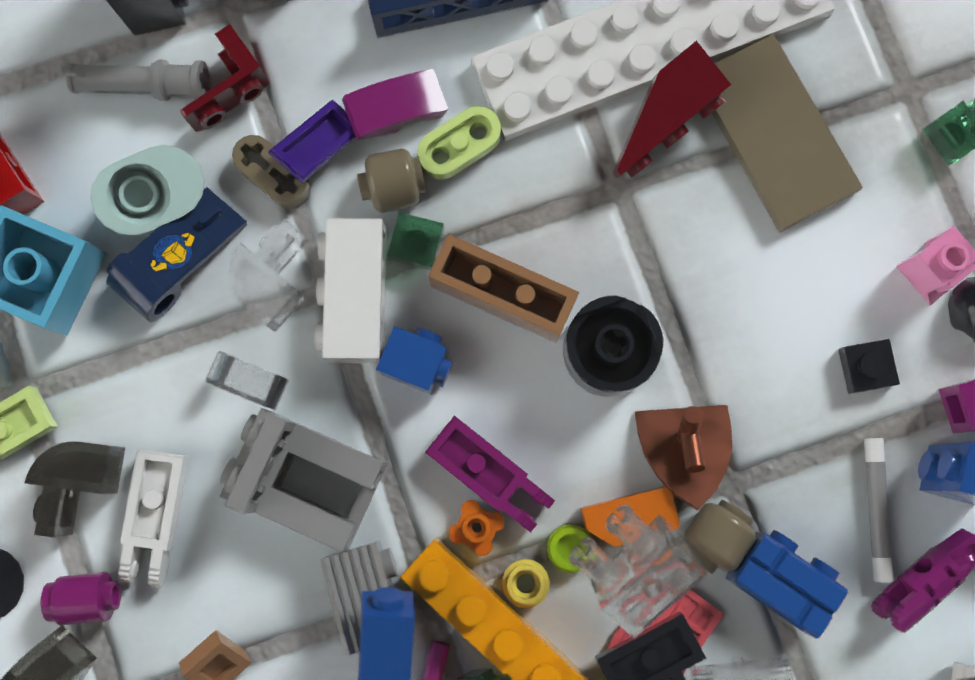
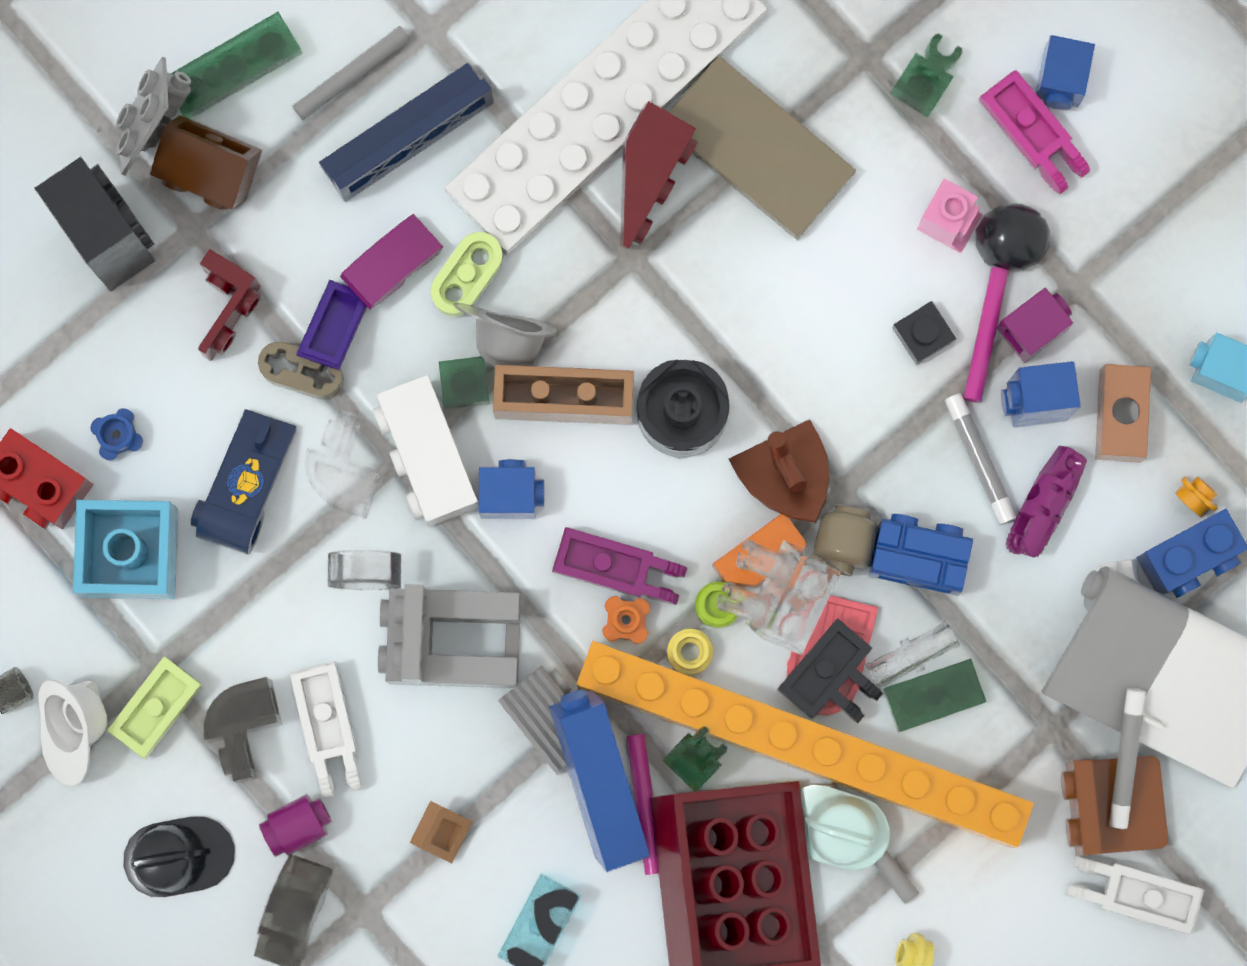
camera: 25 degrees left, 0 degrees up
light grey pin [66,60,210,101] -> none
light aqua piece [90,145,204,235] -> none
dark tan head [357,149,426,213] -> none
none -> blue plate [90,408,143,461]
none -> light grey piece [453,302,558,366]
none -> dark pink piece [964,267,1009,403]

